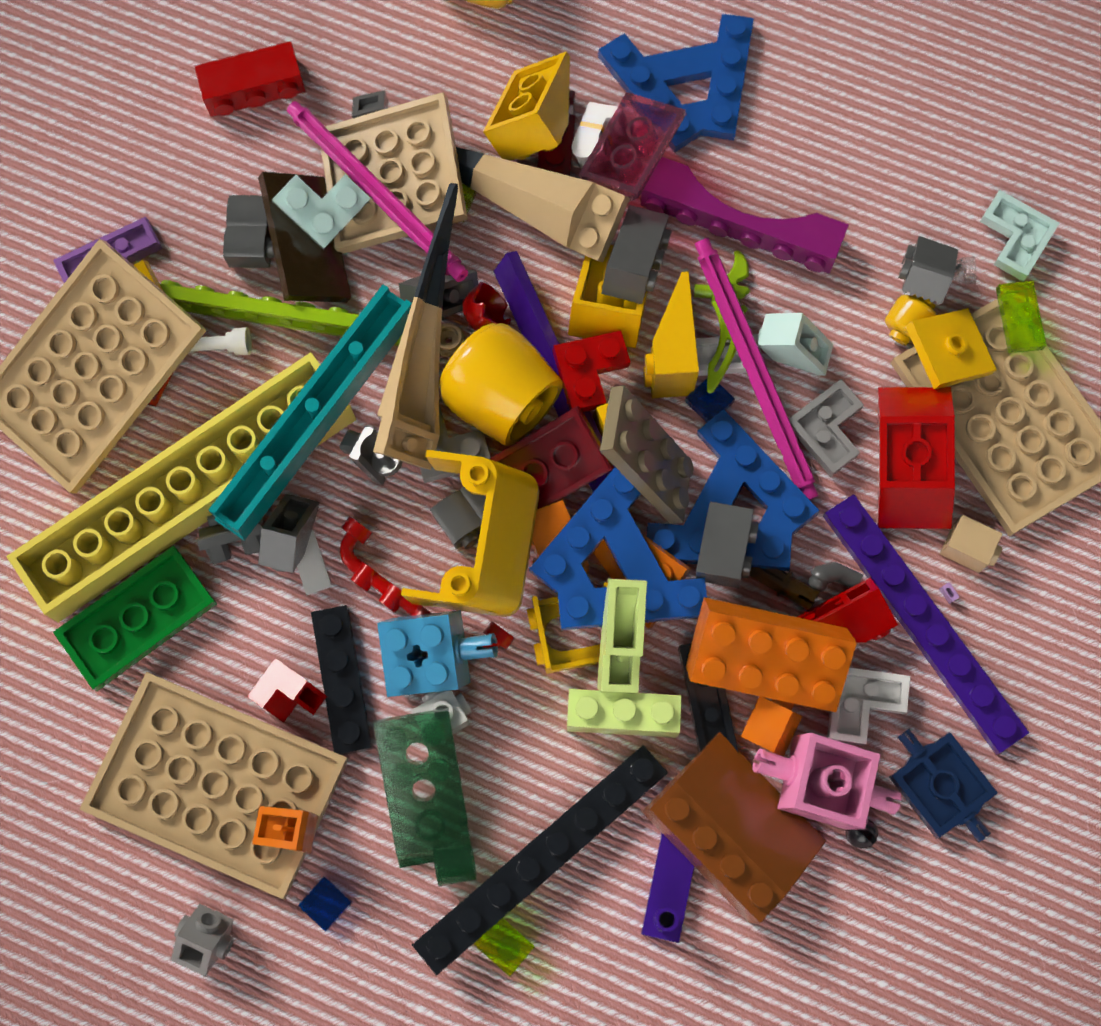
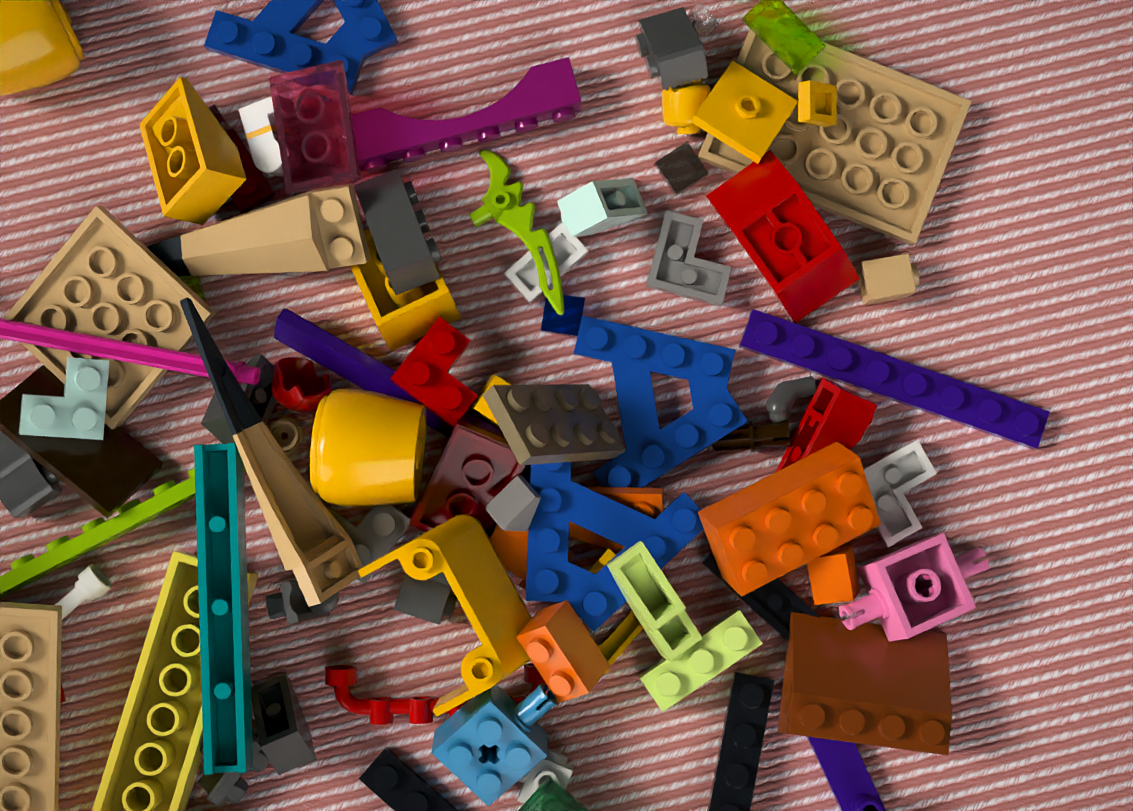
camera: 40 degrees left, 10 degrees up
white sticker [297,530,332,596] -> none
dark grey plate [352,90,389,118] -> none
yellow slope [643,271,699,399] -> none
dark pink piece [694,238,819,500] -> none
dark grey brick [696,502,759,589] -> none
black hinge [846,819,878,849] -> none
dark blue plate [889,728,998,842] -> none
lavender piece [939,582,959,604] -> none
none -> light grey slope [486,475,541,531]
none -> orange brick [516,600,610,703]
none -> clear smoke tile [655,141,709,196]
none -> yellow plate [798,80,837,127]

